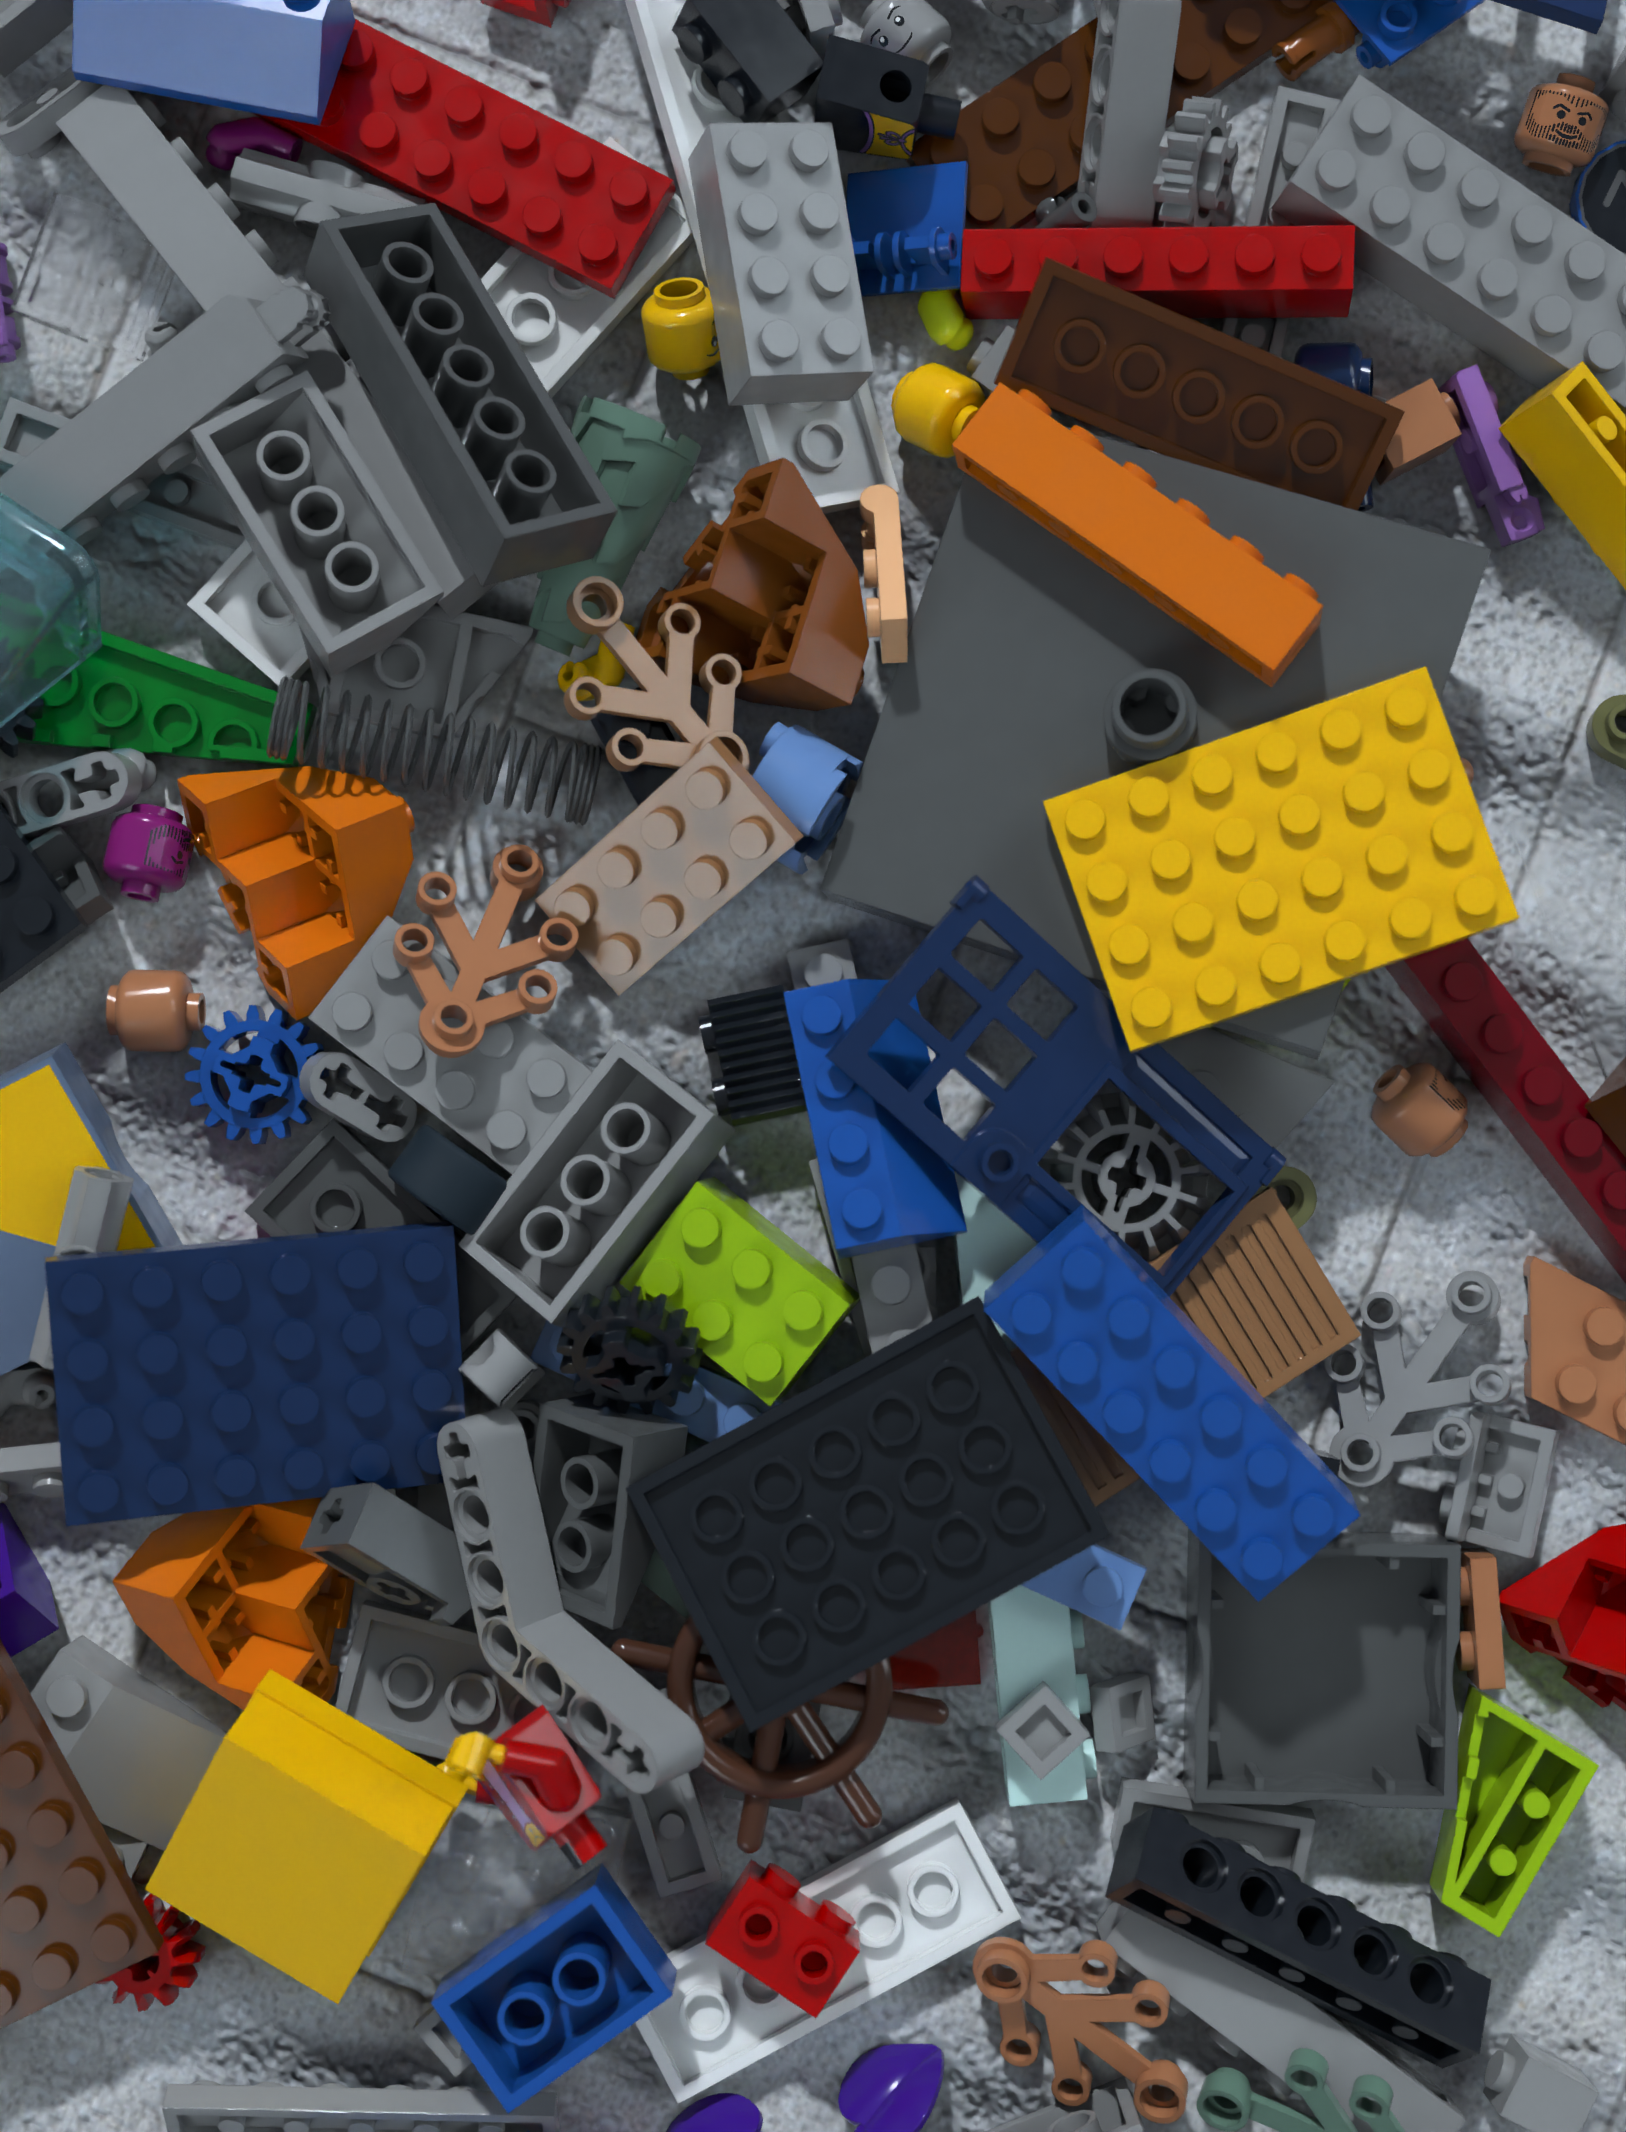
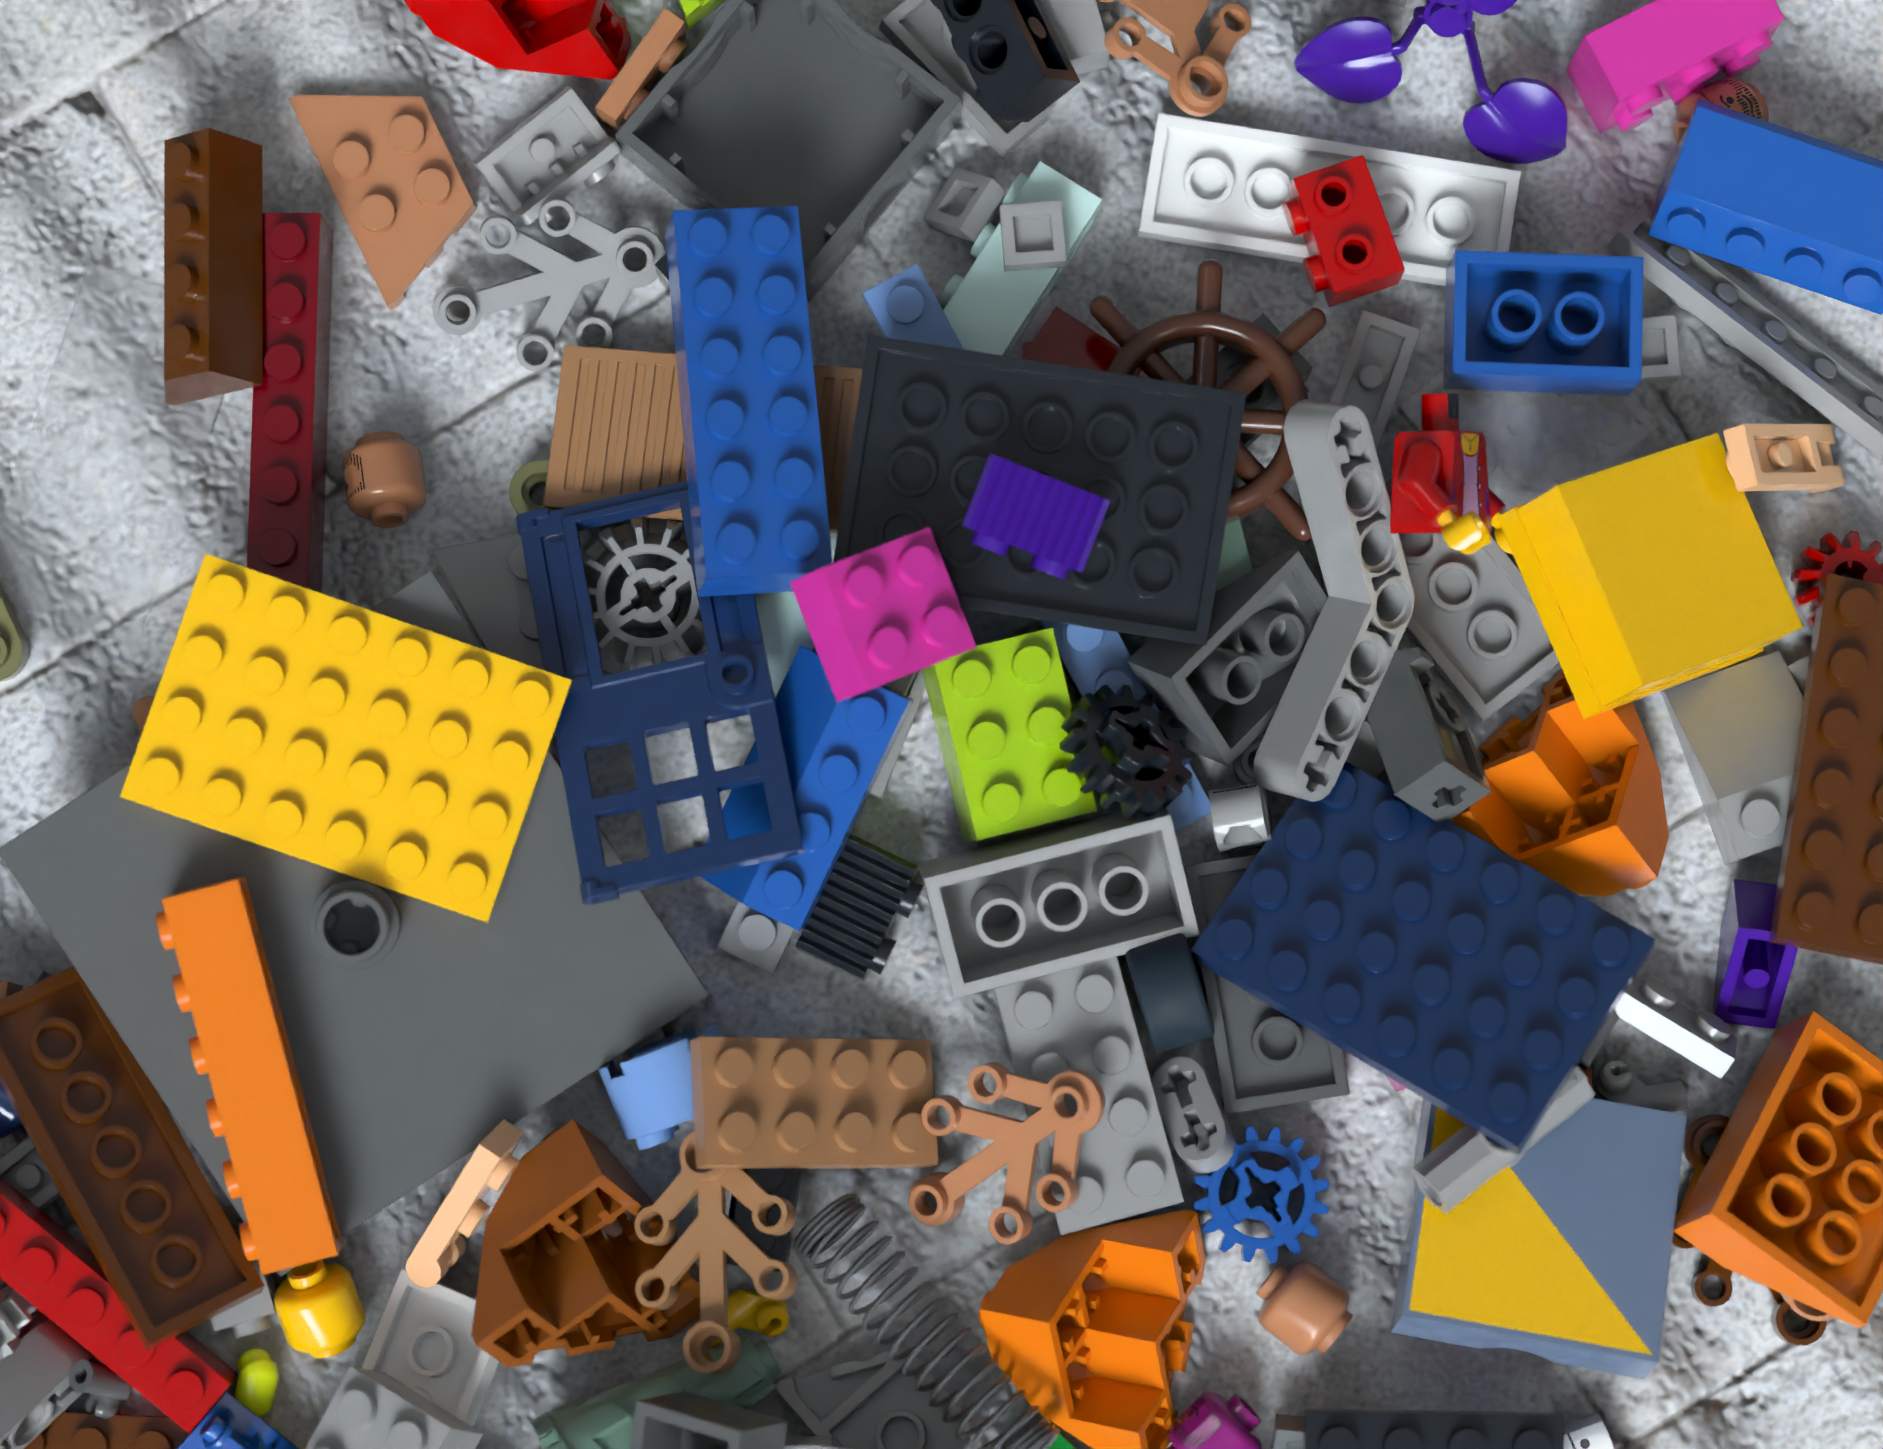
camera: 145 degrees left, 5 degrees down
none -> dark pink brick [790,527,977,702]
none -> dark purple brick [962,454,1110,580]
none -> light nougat plate [1723,424,1845,493]

